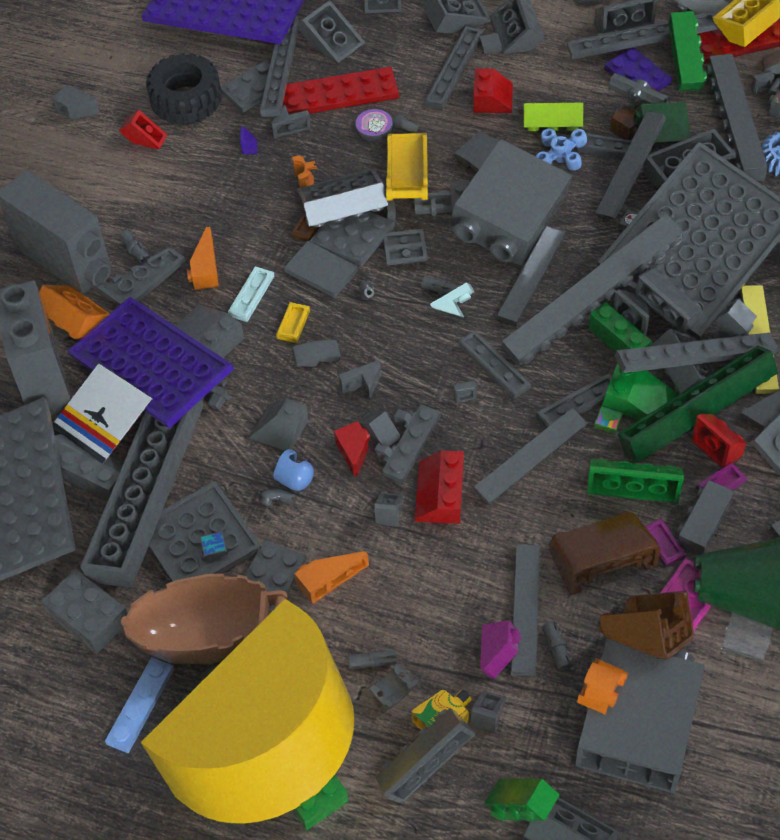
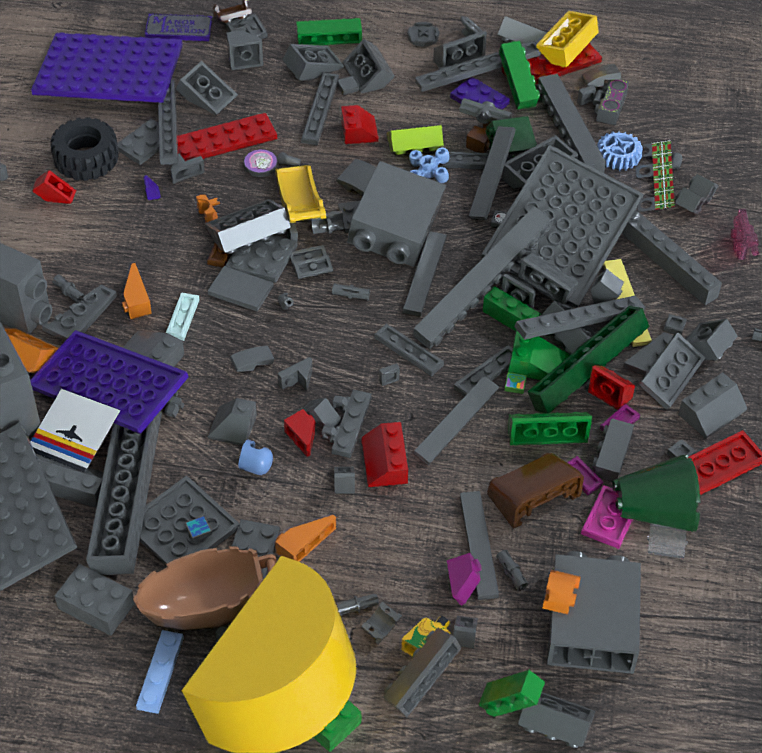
camera: 15 degrees left, 5 degrees down
dark grey arm [260,488,295,506] -> none
yellow tile [276,302,310,343] -> none
light aqua slope [430,283,474,317] -> none
reddish brown windscreen [598,591,694,659] -> none

